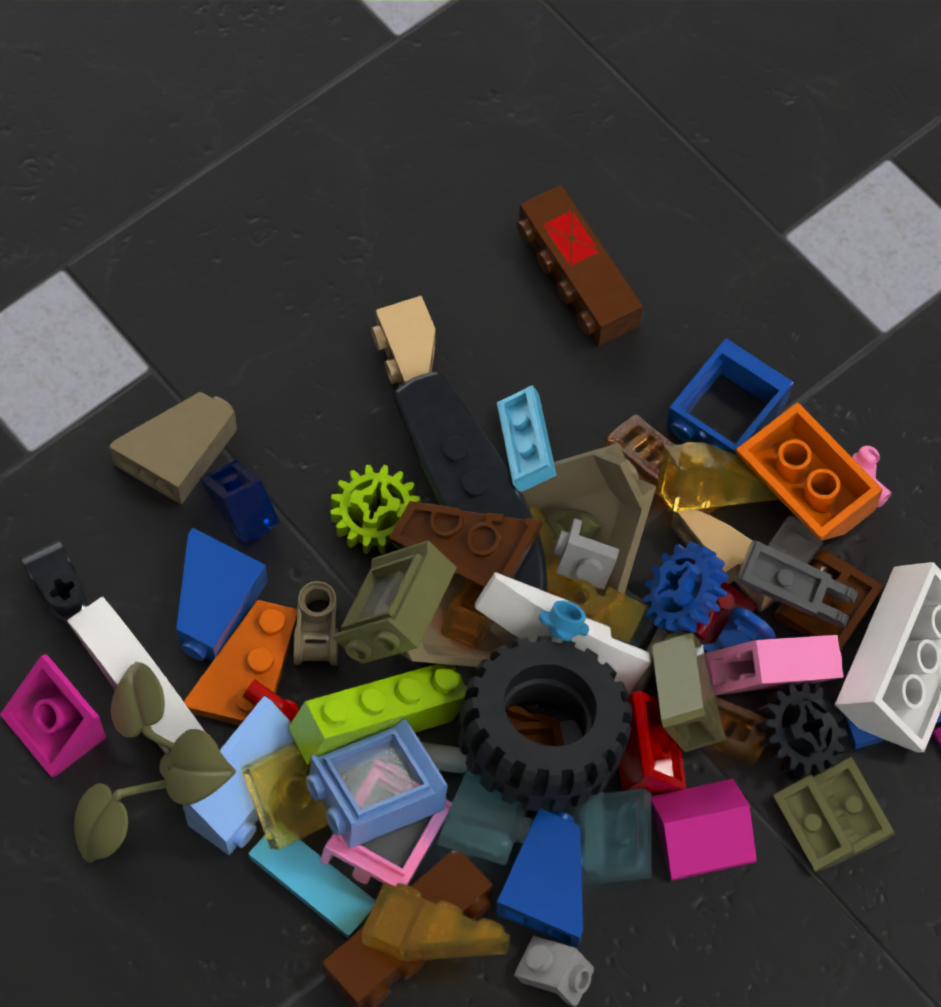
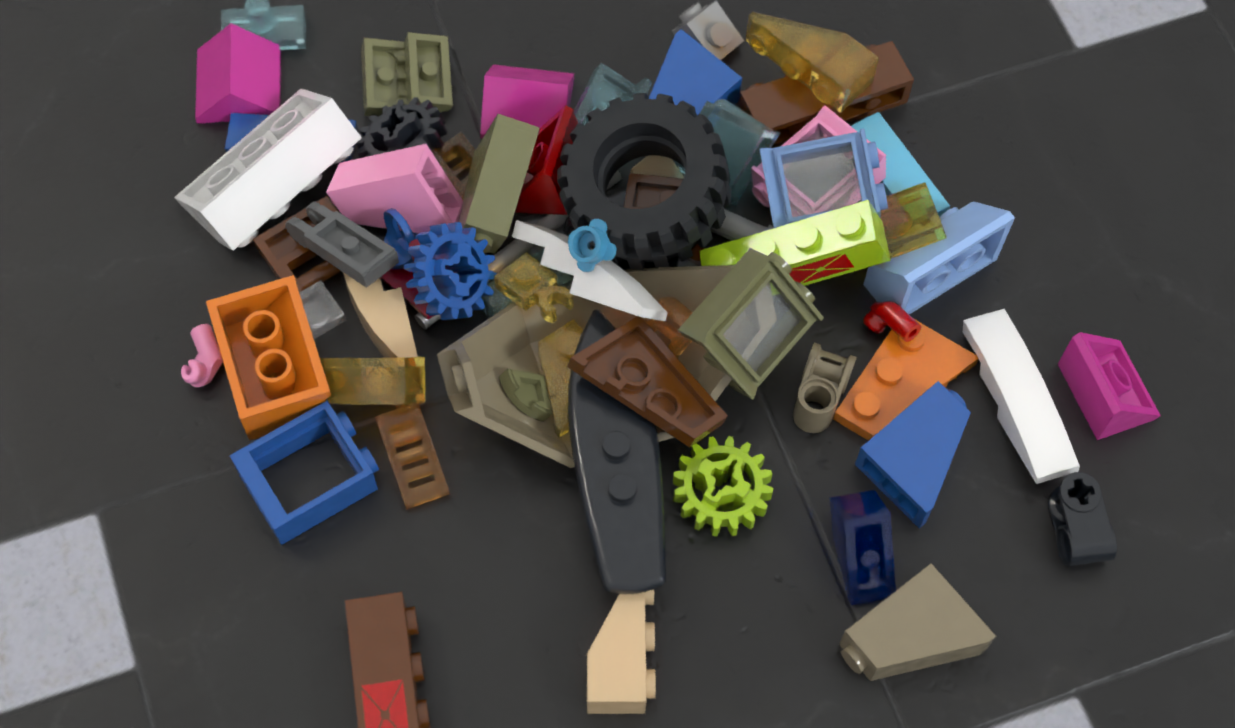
camera: 160 degrees left, 0 degrees up
olive plant [74,662,236,863] -> none
medium azure tile [497,385,557,492] -> none
light grey bracket [553,518,619,590] -> none

